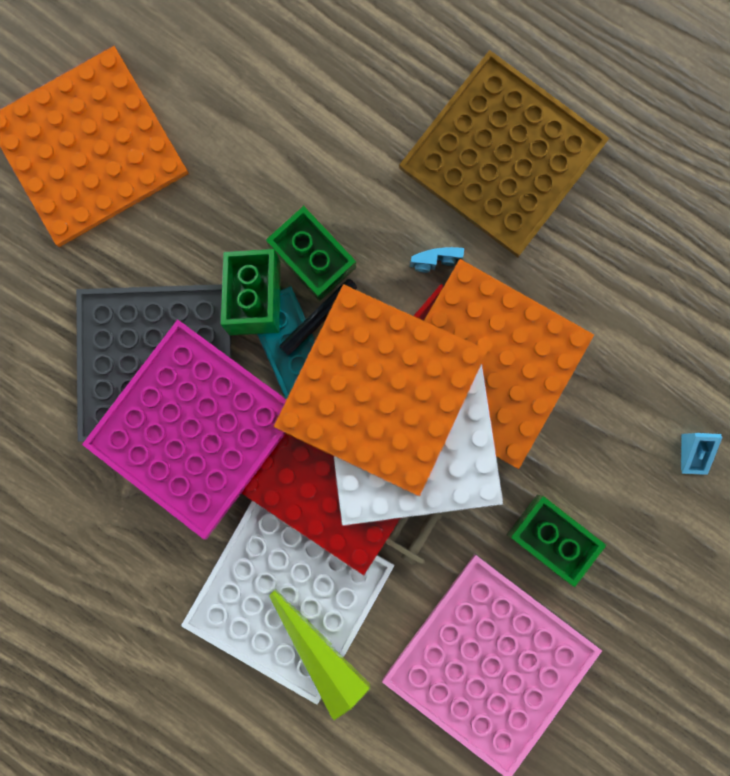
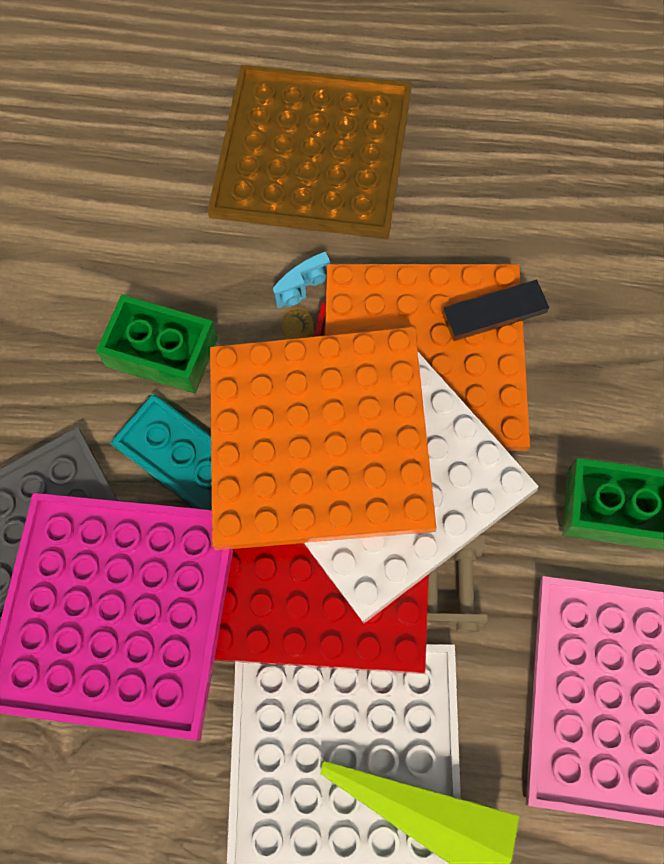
camera: 25 degrees left, 15 degrees down
green brick [221,249,281,335] -> none
black axle [280,279,357,355] -> none
none -> clear yellow tile [282,309,314,339]
none -> black tile [442,279,550,341]

